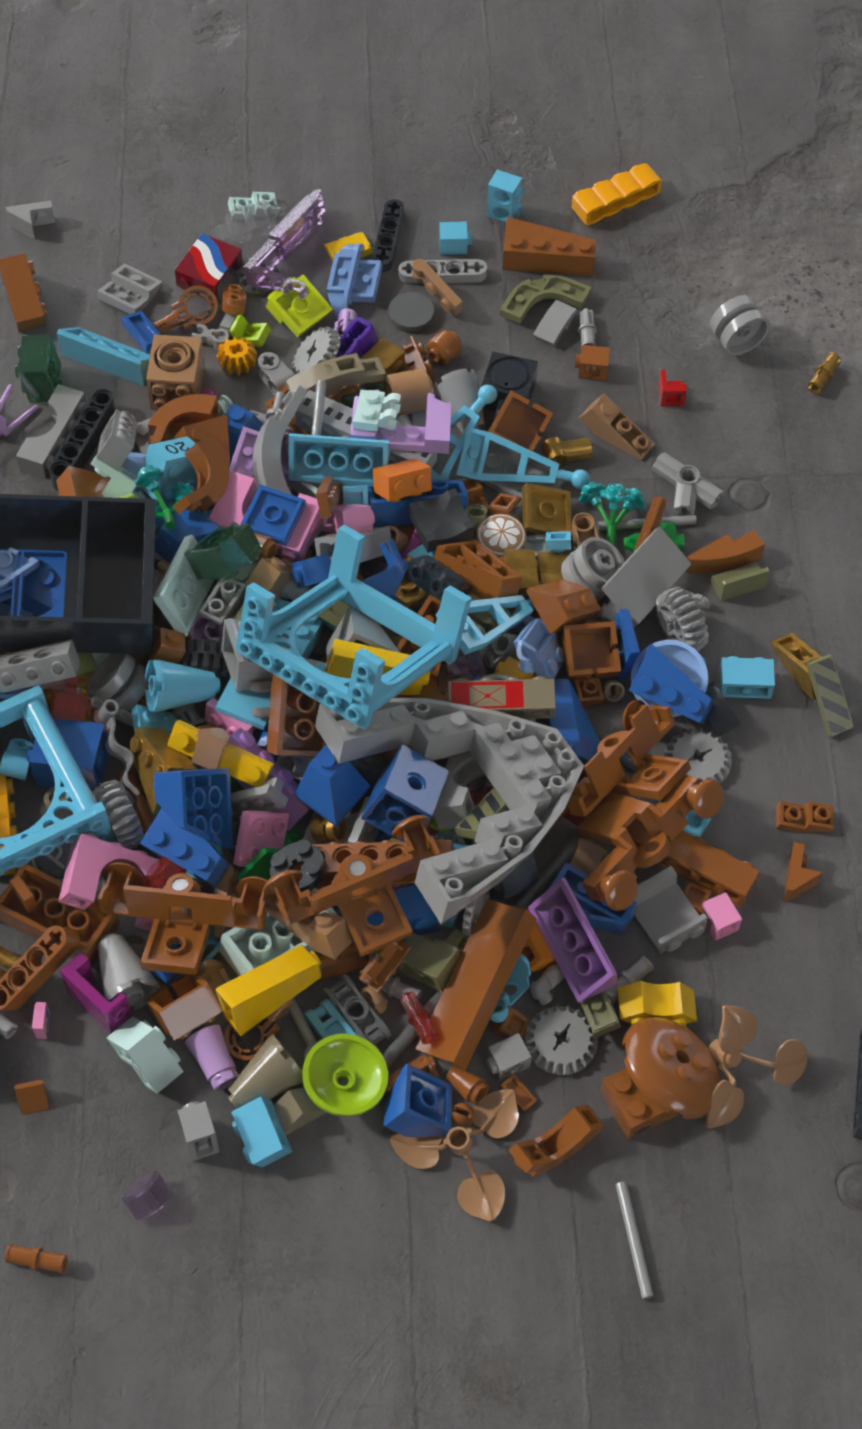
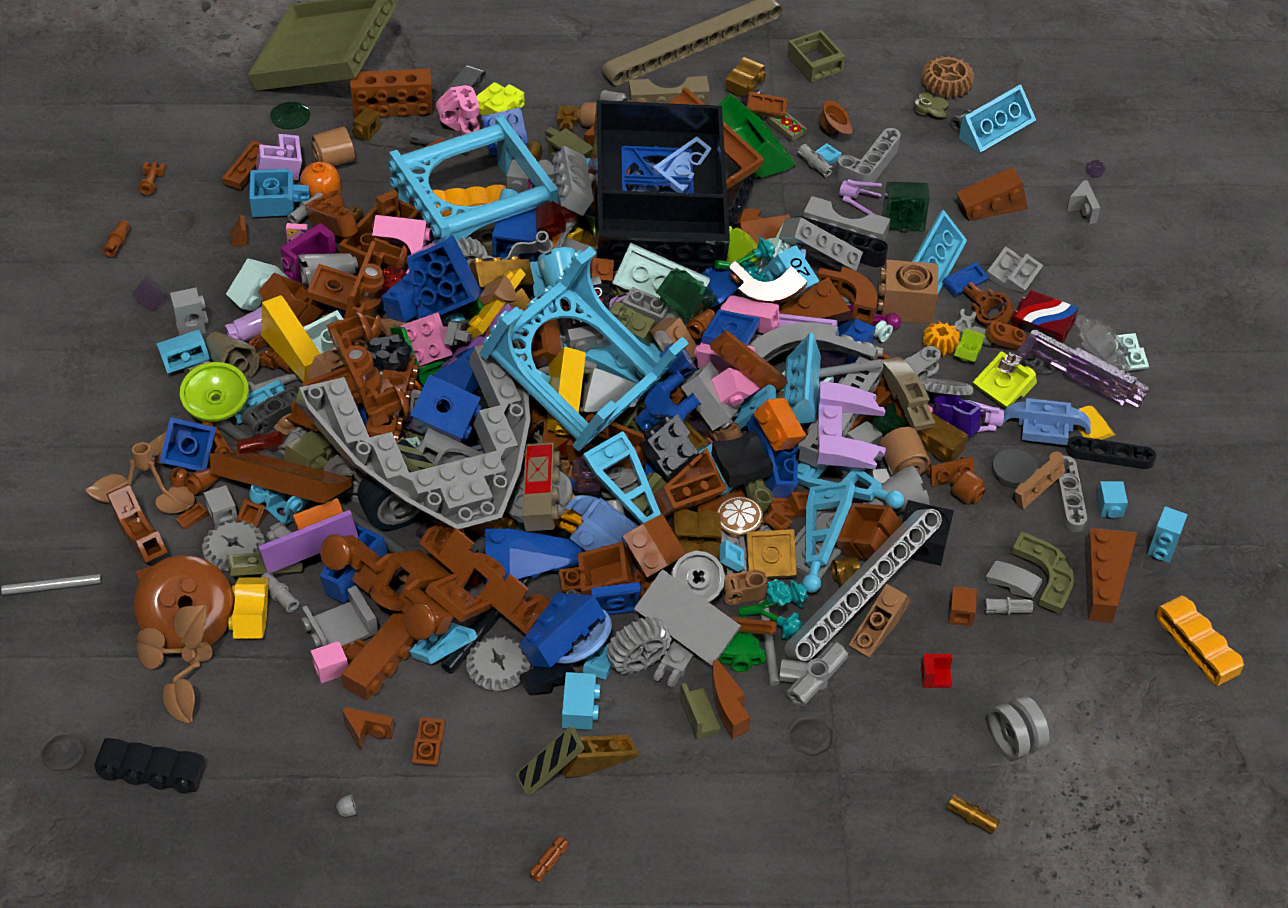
camera: 90 degrees right, 10 degrees down
light aqua plate [353,390,401,432] -> none
none -> light grey beam [784,509,942,661]

